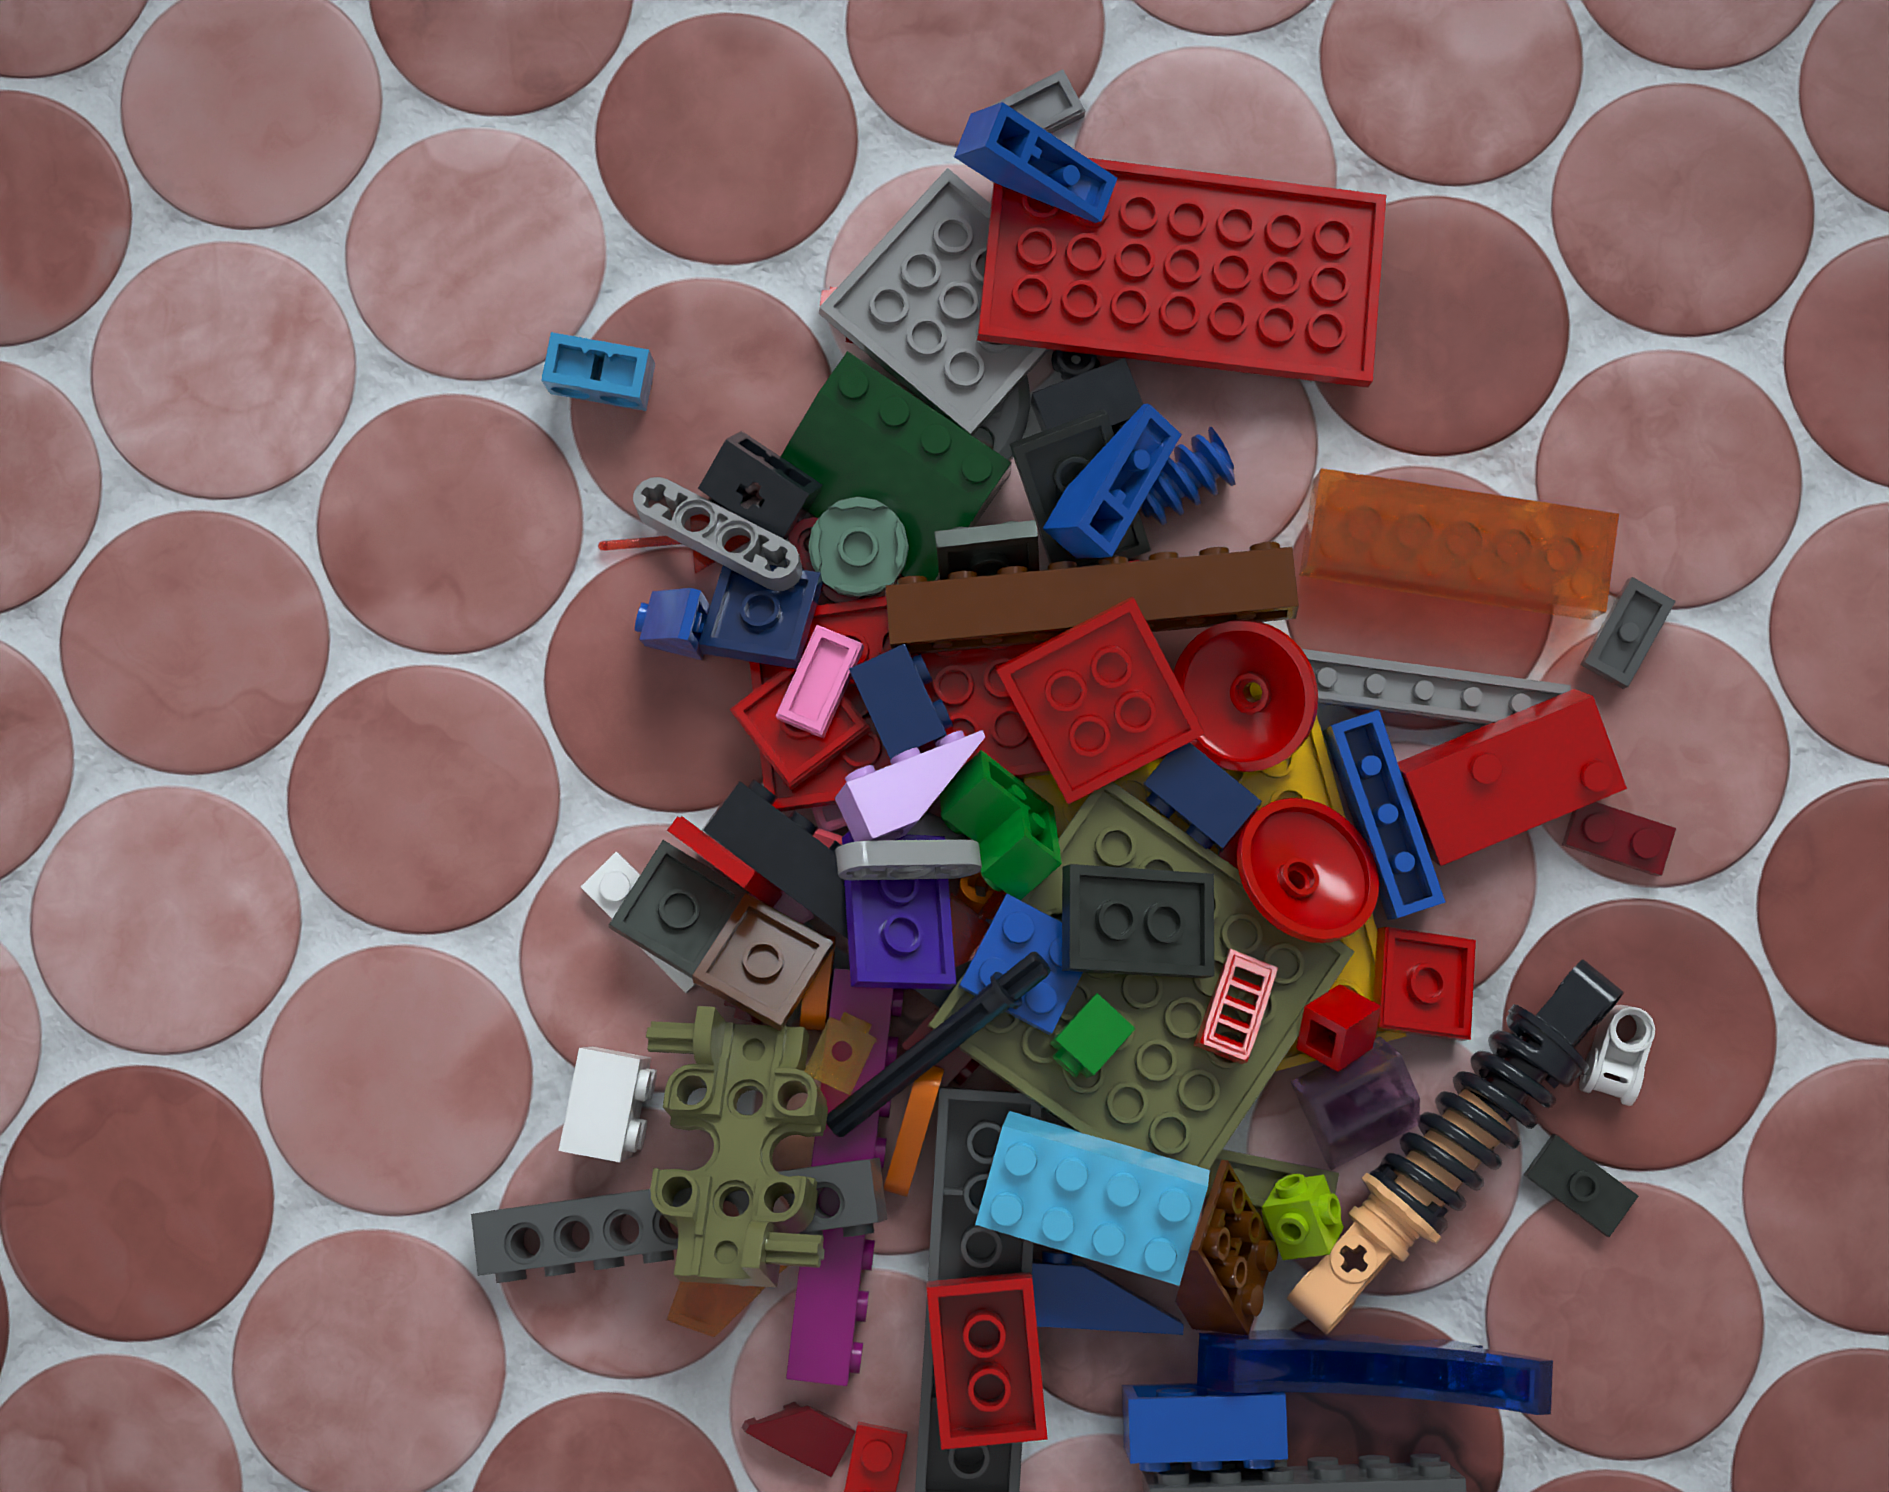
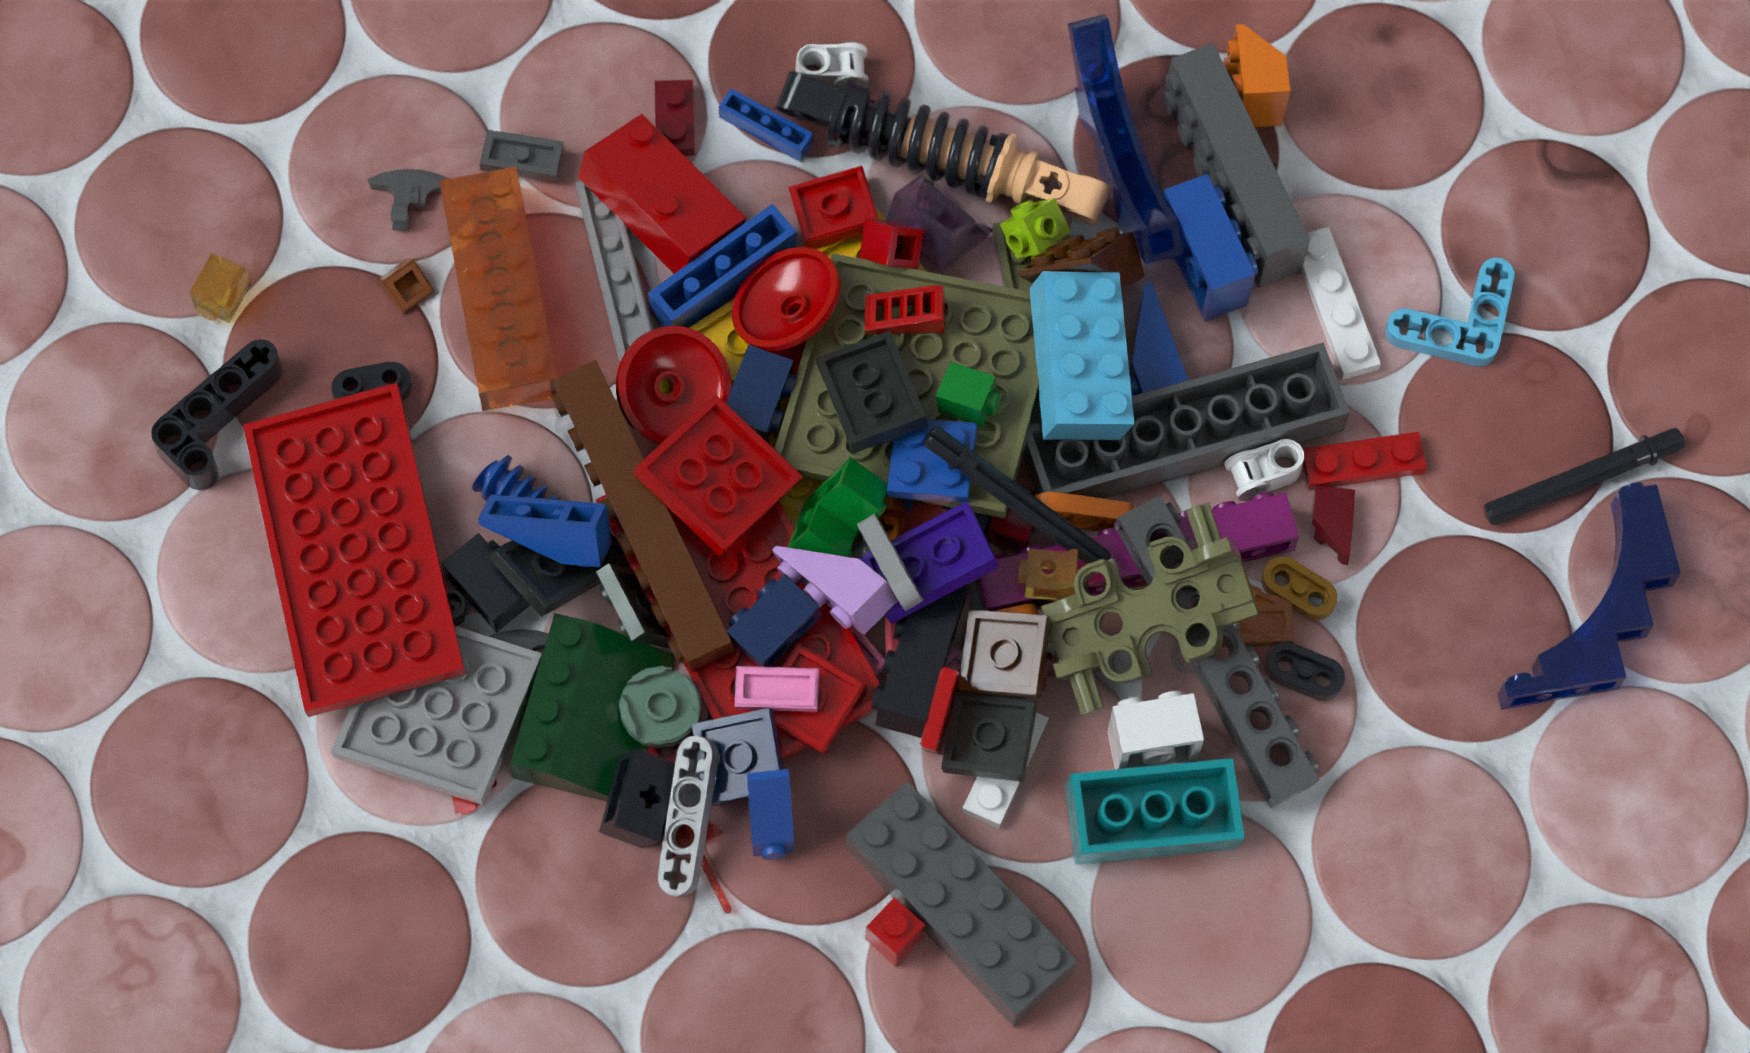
camera: 115 degrees left, 15 degrees down
dark azure brick [541,332,655,411] -> none
red brick [926,1272,1048,1450] -> none
blue slope [954,102,1118,223] -> none
flat silver tile [989,69,1086,134] -> none
pearl dark grey plate [1523,1134,1639,1237] -> none
none -> black beam [151,339,282,490]
none -> clear yellow brick [189,253,251,323]
none -> black plate [331,361,412,400]
none -> dark grey piece [368,169,457,231]
none -> dark orange slope [376,259,435,313]
none -> blue piece [718,88,813,163]
none -> dark grey brick [846,781,1077,1027]
none -> red brick [865,897,925,967]
none -> teal brick [1065,758,1245,865]
none -> white piece [1224,439,1304,501]
none -> pearl gold plate [1261,556,1337,621]
none -> black plate [1265,642,1345,701]

